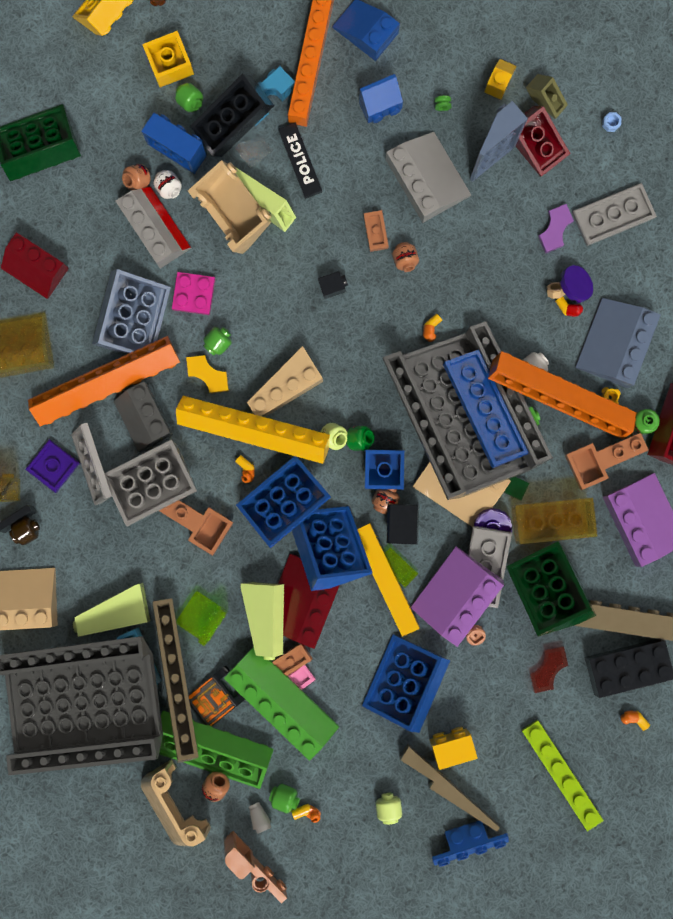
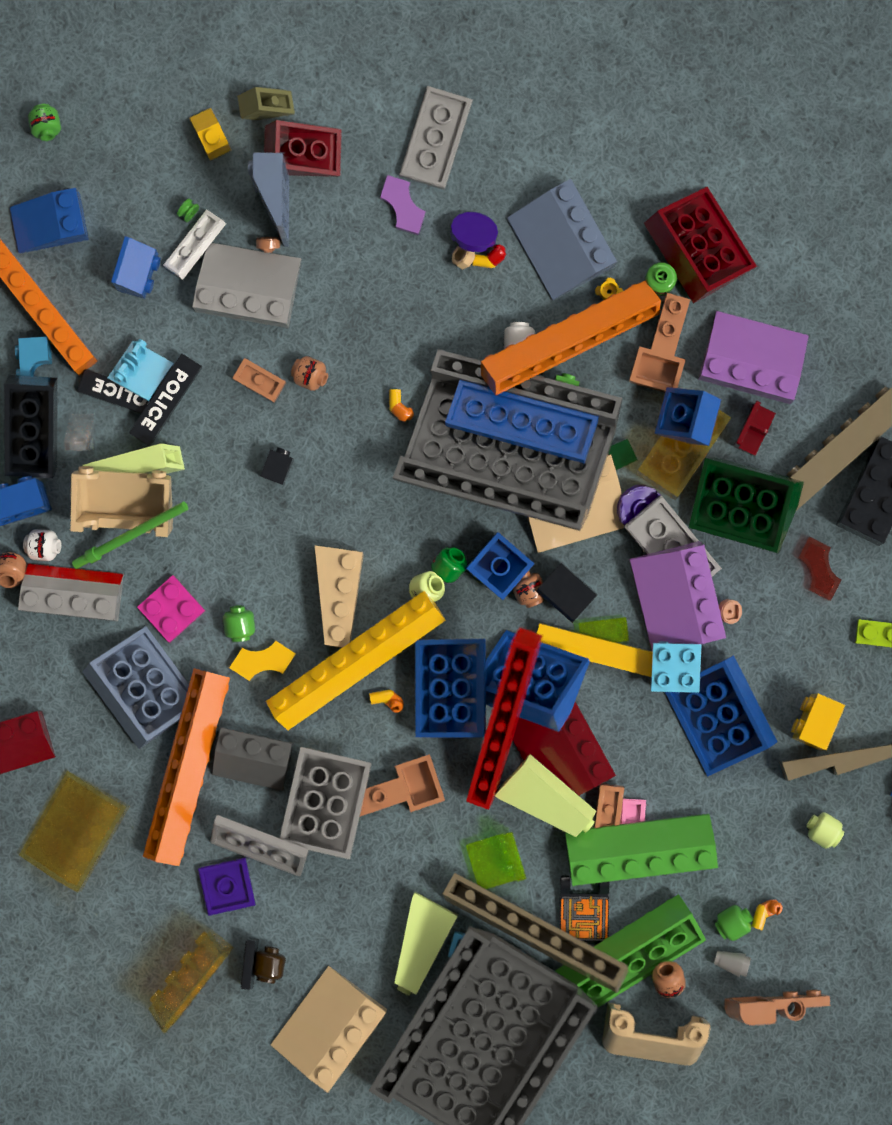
camera: 50 degrees left, 0 degrees up
light blue tile [602,112,621,132] -> none
none -> bright green bar [72,501,188,569]
none -> medium azure hinge [107,339,174,401]
none -> black tile [129,353,203,447]
none -> white tile [163,209,226,280]
none -> nougat tile [256,237,280,253]
none -> red brick [466,627,543,810]
none -> medium azure hinge [651,641,701,693]
none -> blue slope [654,387,721,446]
none -> dark red panel [733,401,776,457]

